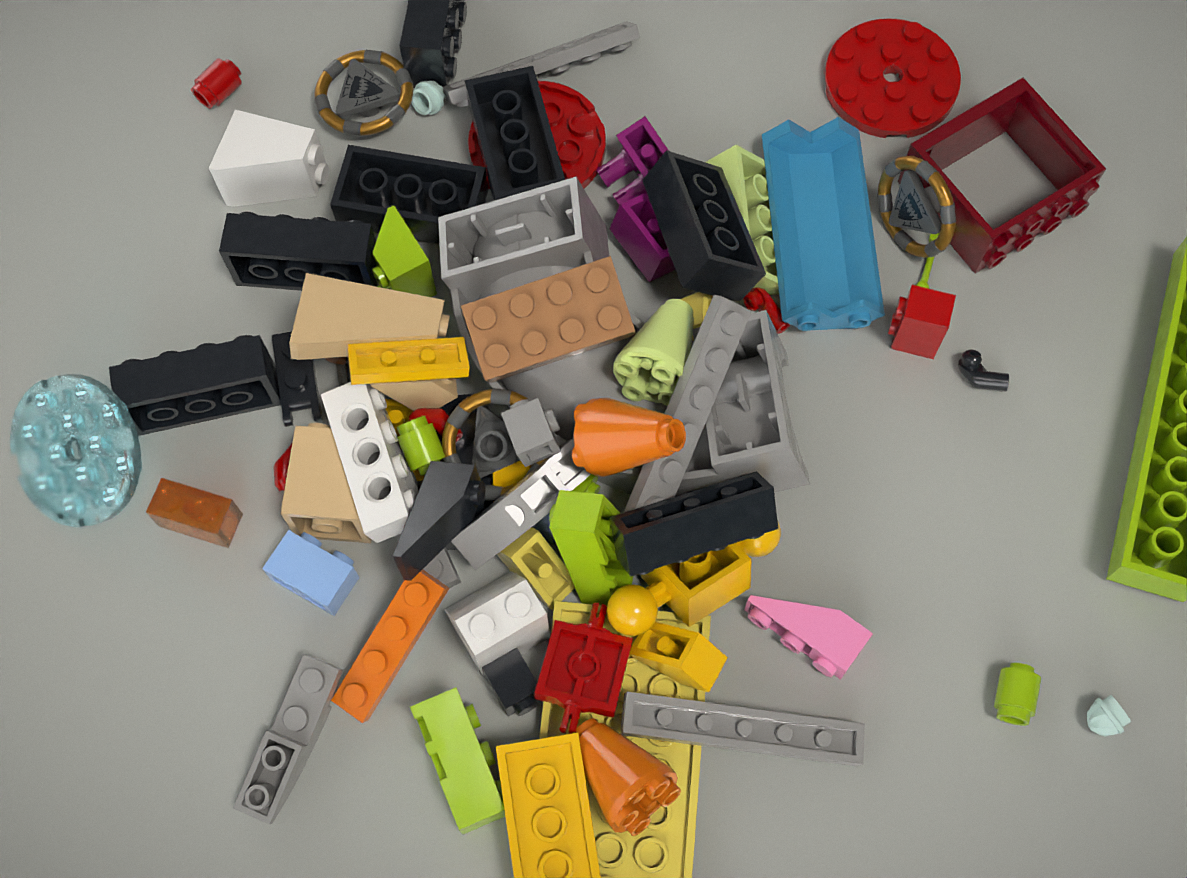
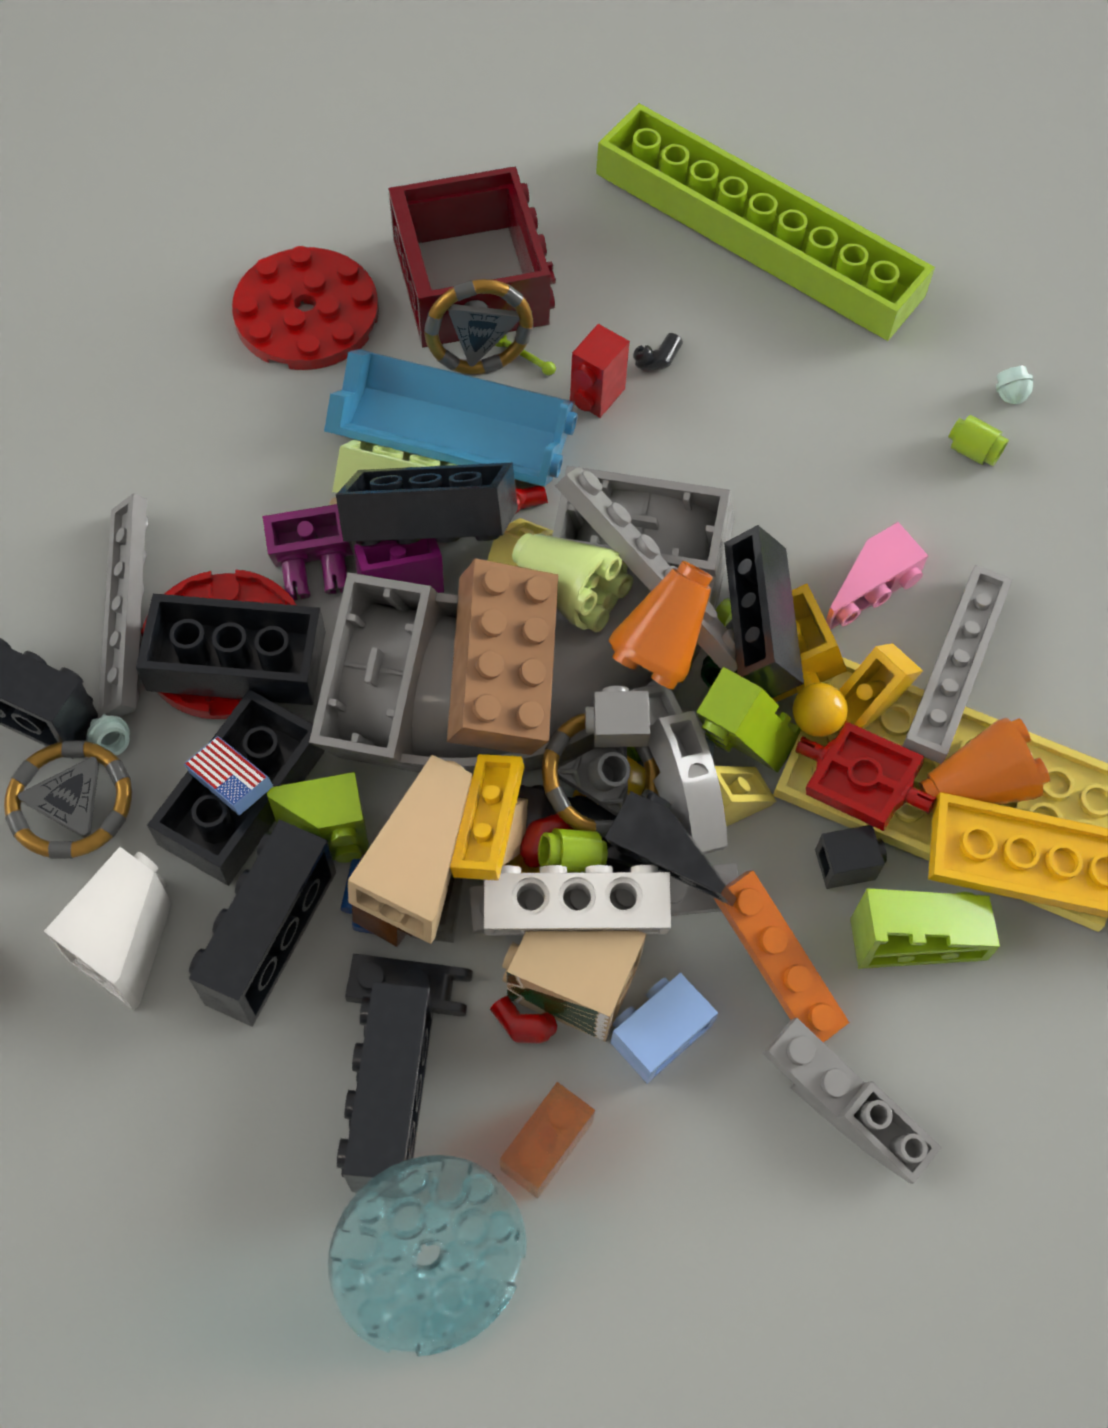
camera: 75 degrees left, 5 degrees down
white slope [445,571,550,677] -> none
none -> tile [184,736,273,815]

